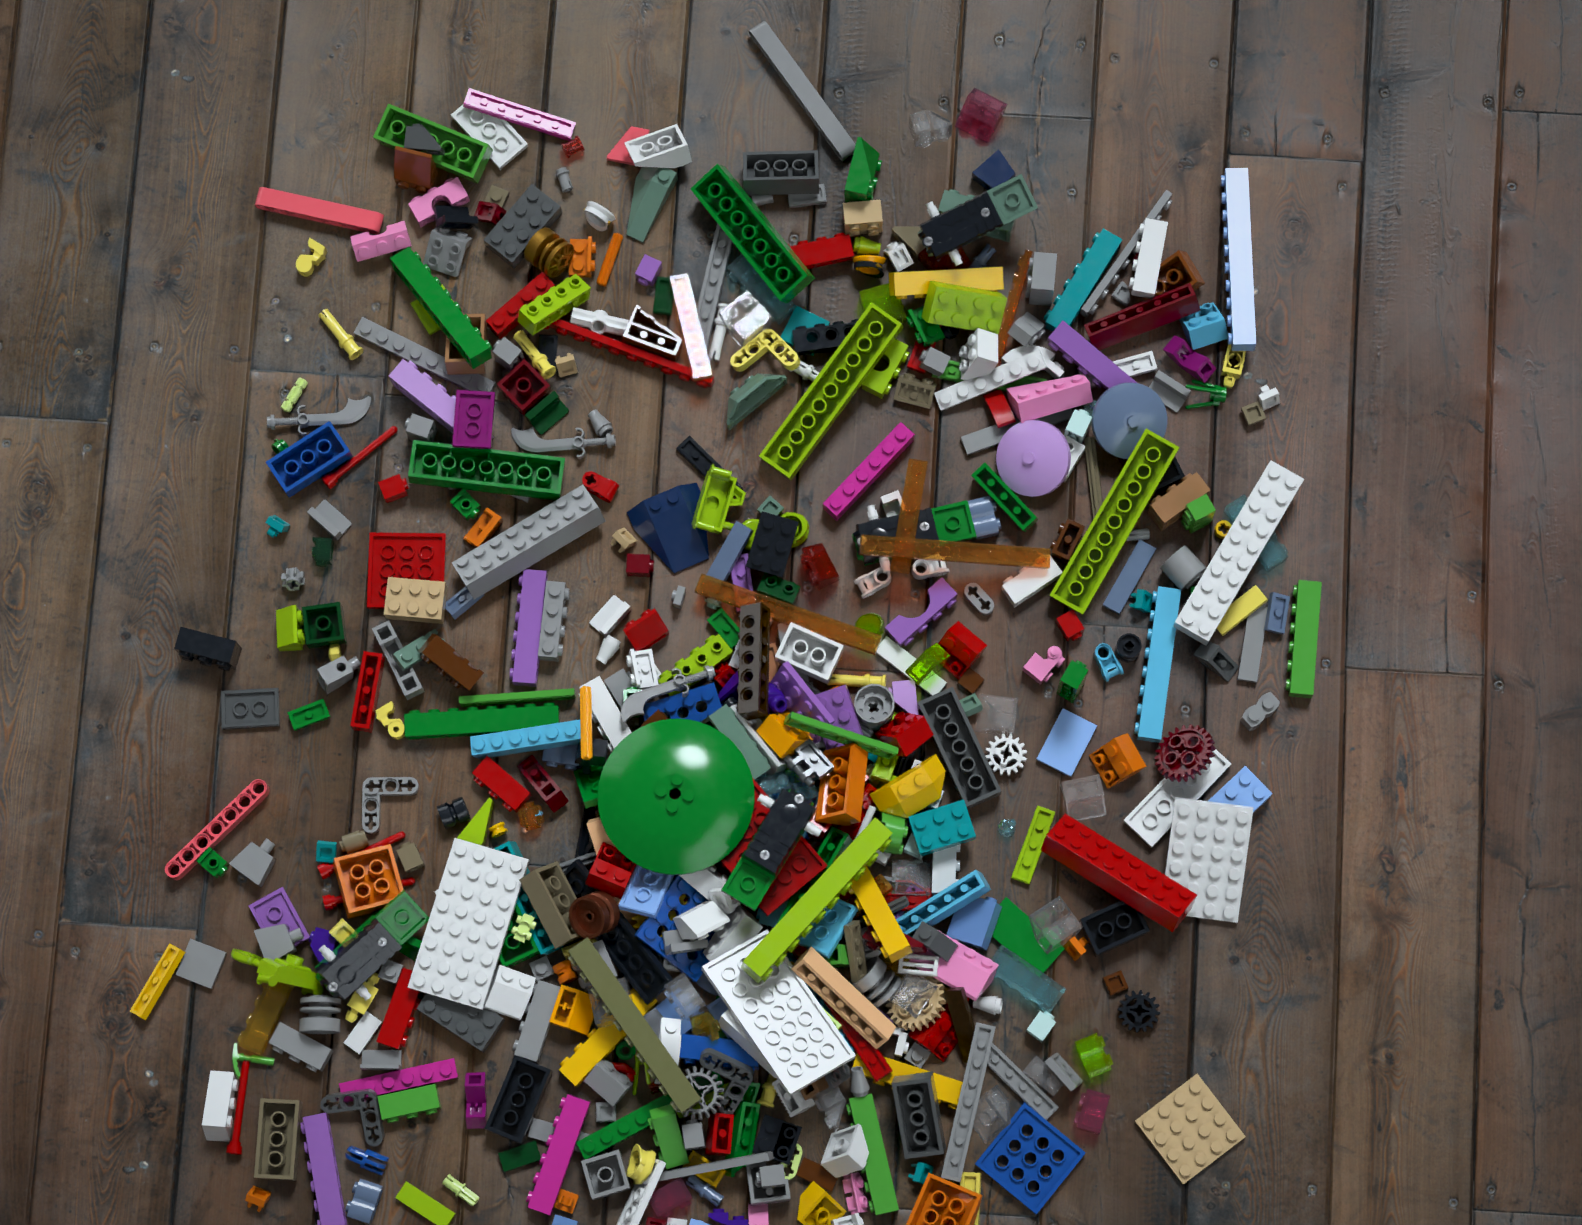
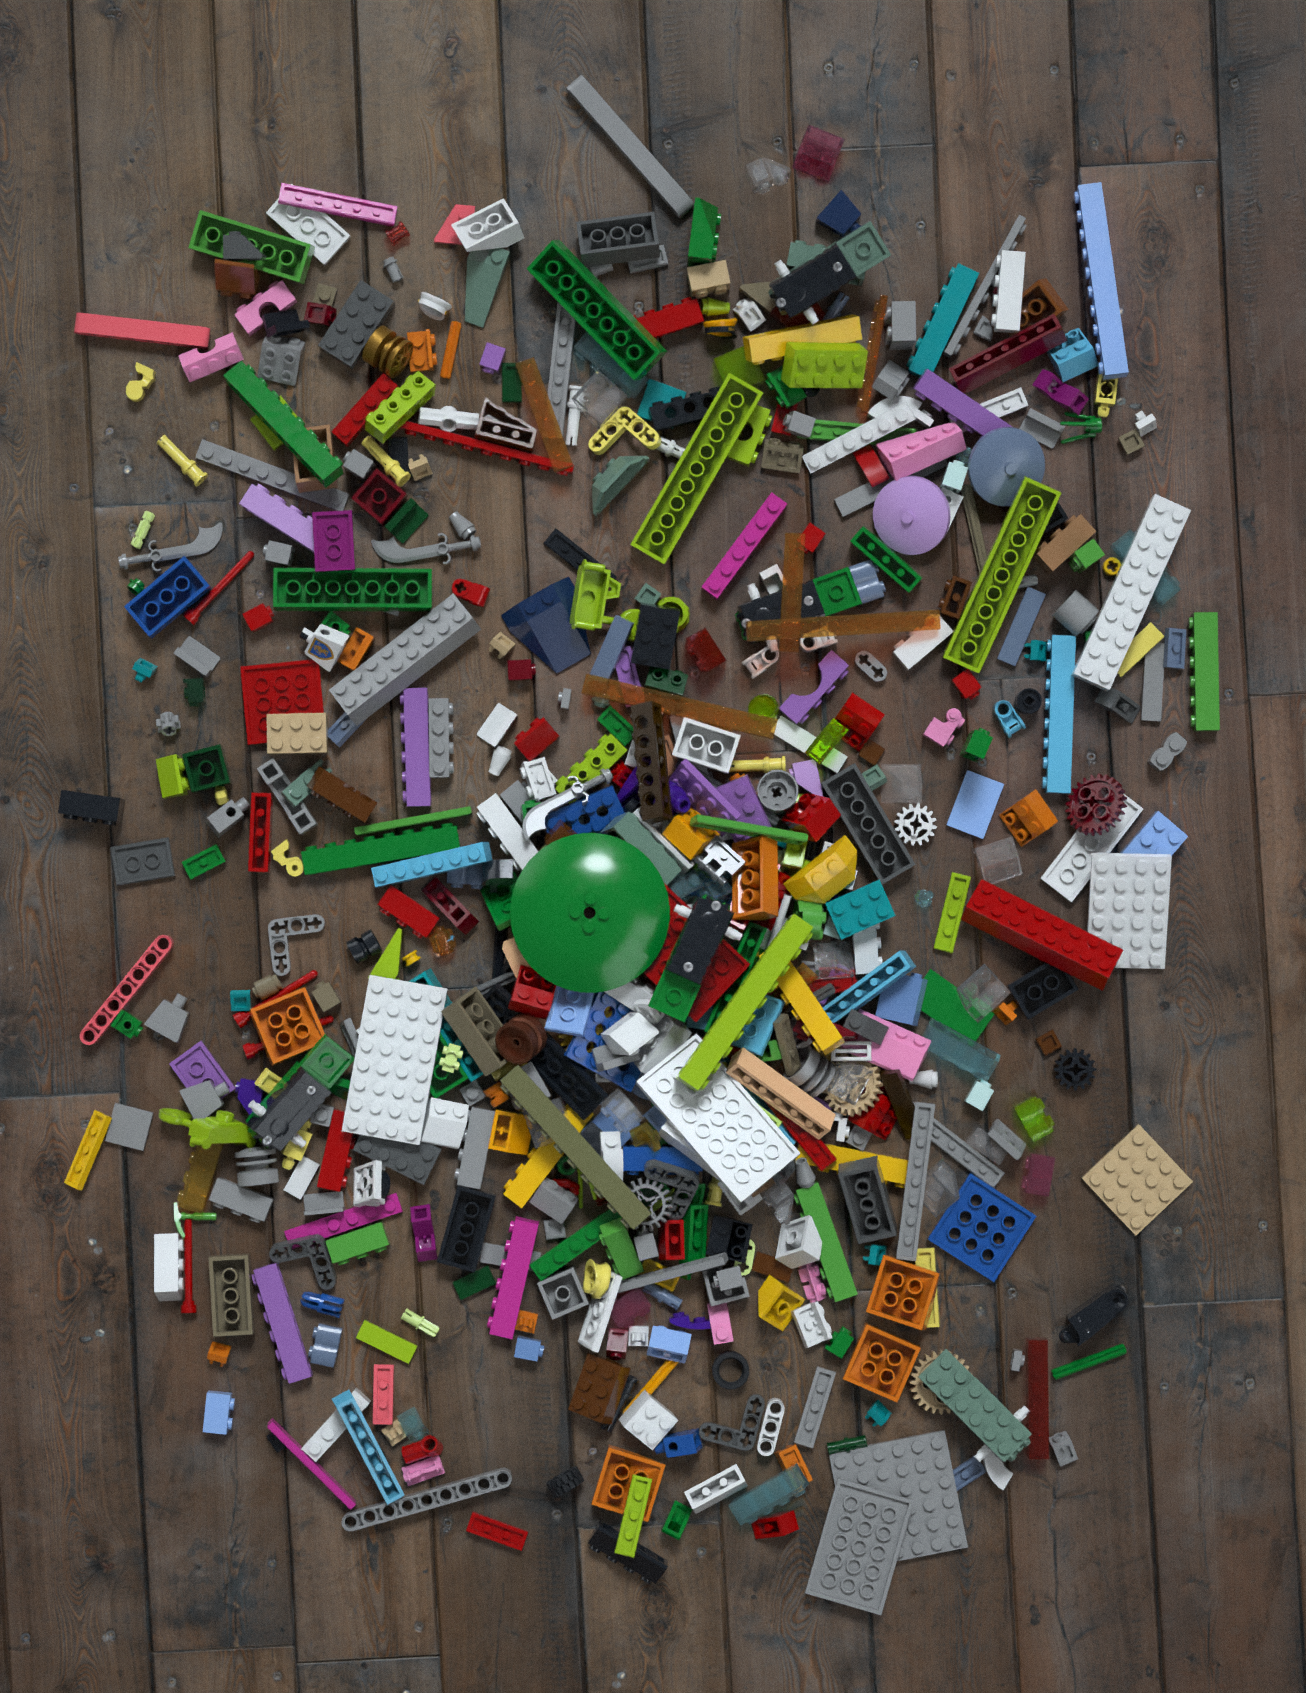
camera: 15 degrees left, 10 degrees up
light orange axle [580,686,593,760] -> none
white slope [959,328,998,380] -> none
none -> white torso [299,624,349,672]
none -> light grey tile [339,1018,359,1058]
none -> white piece [353,1160,391,1207]
none -> red brick [796,522,826,555]

